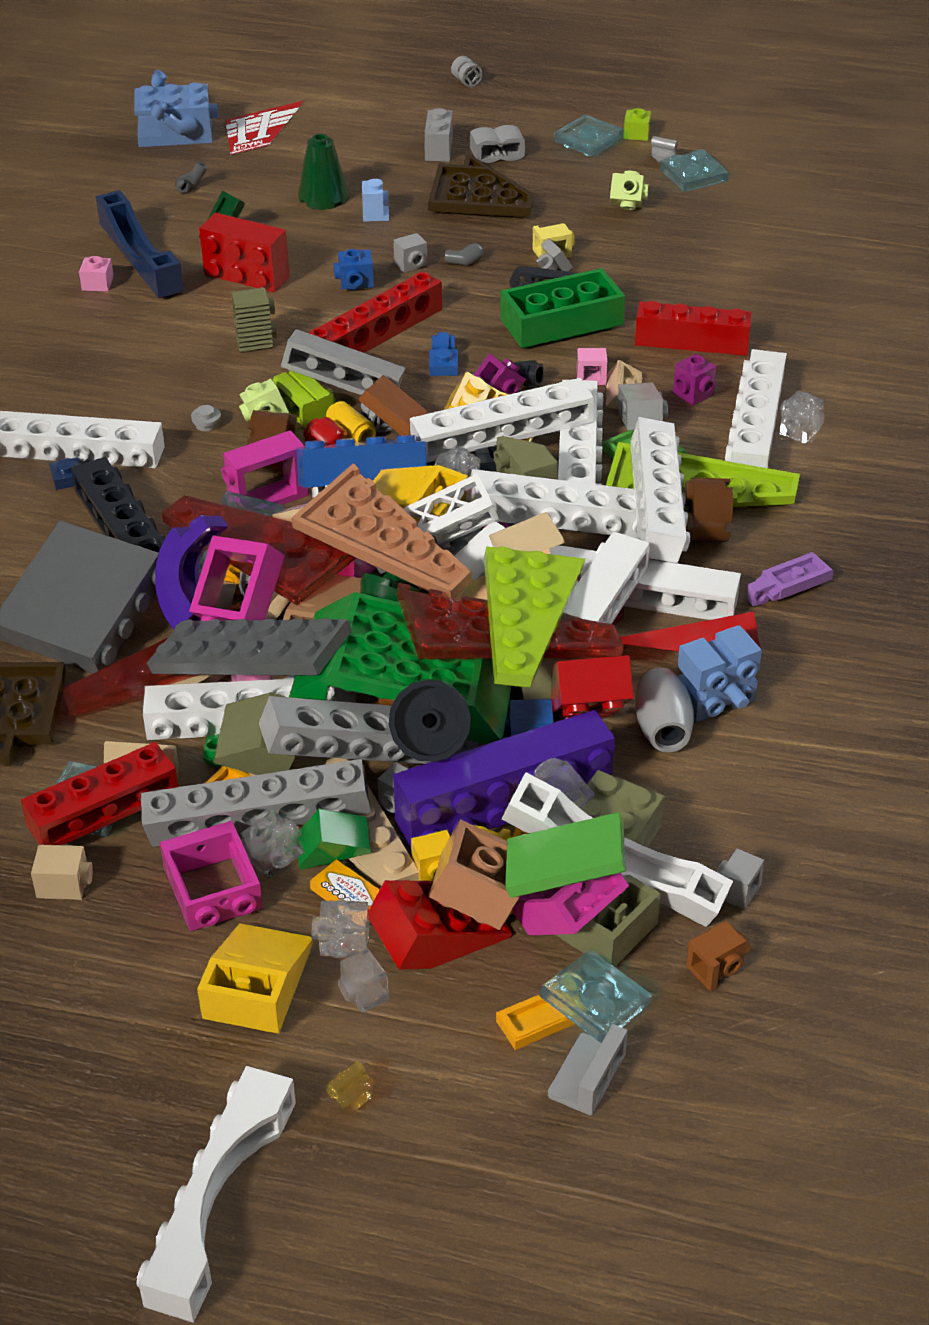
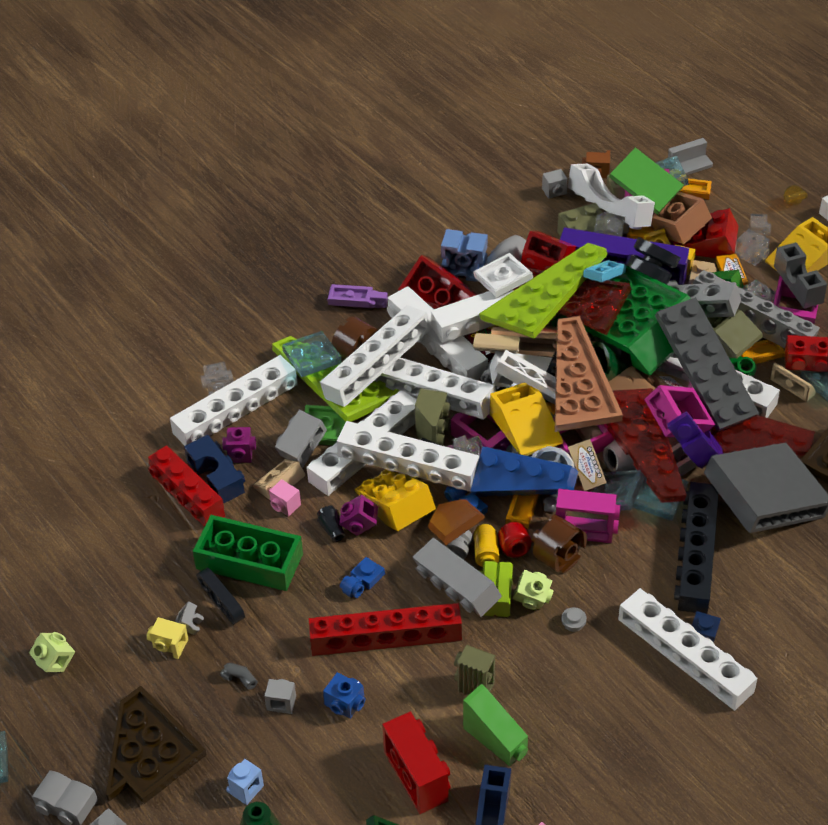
camera: 140 degrees left, 5 degrees up
none -> dark blue arch [184,435,245,504]
none -> clear light blue plate [282,331,342,377]
none -> bright green slope [463,684,528,766]
none -> white tile [473,253,533,298]
none -> medium azure plate [583,260,626,282]
none -> dark grey arch [774,243,827,308]

